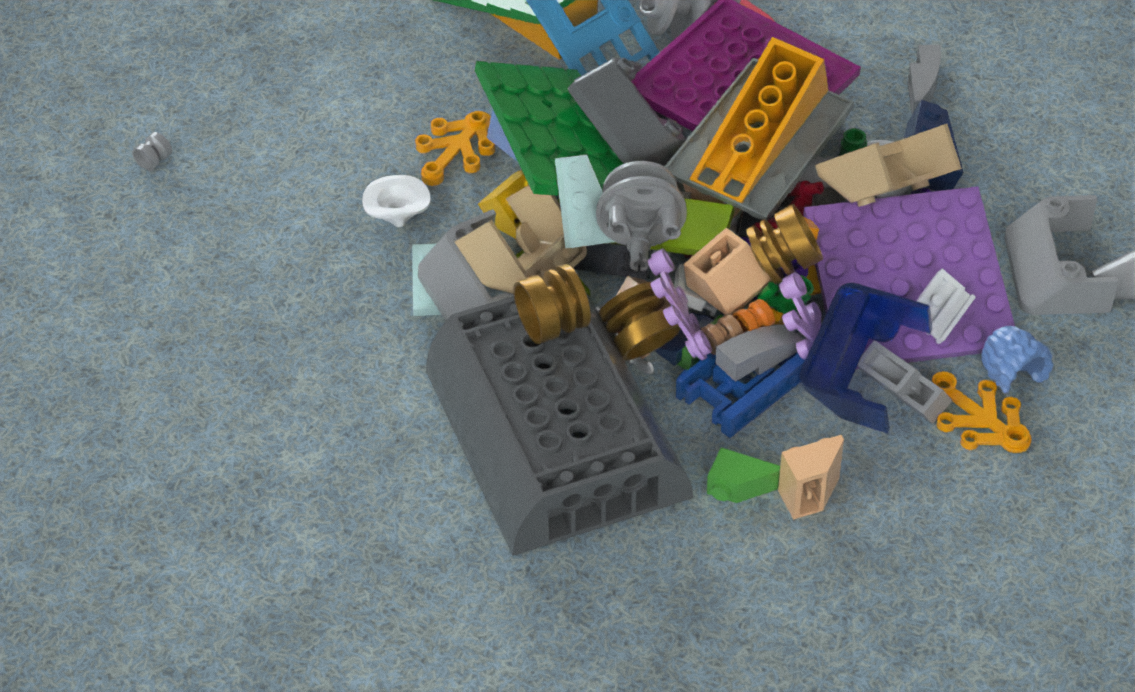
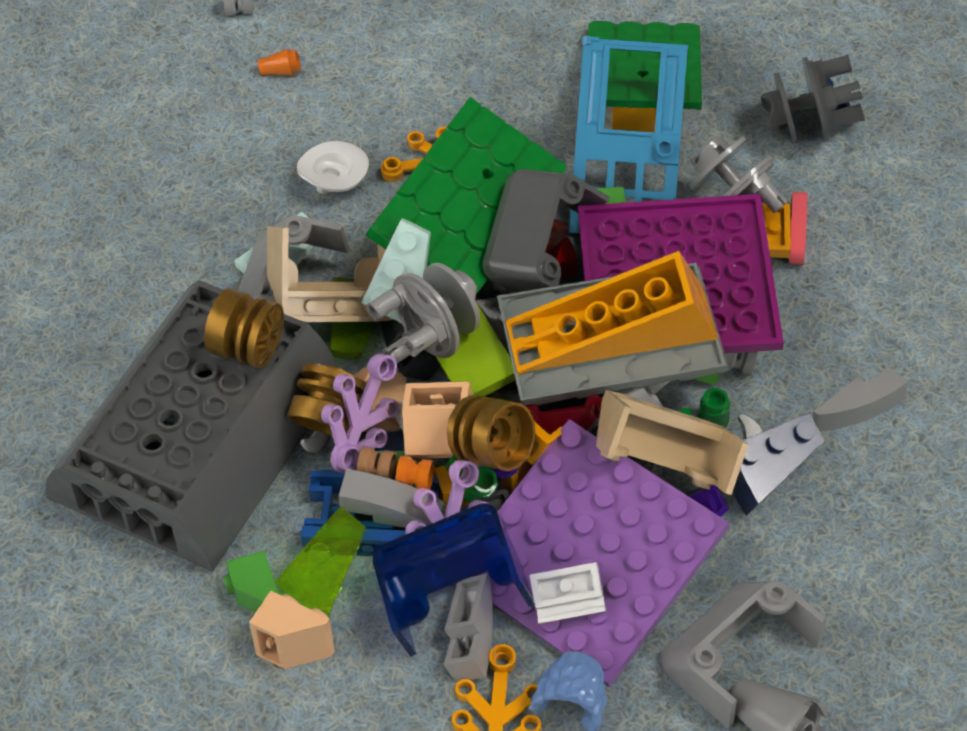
camera: 50 degrees right, 5 degrees up
none -> orange cone [258,48,301,76]
none -> clear neon green wing [275,506,367,618]

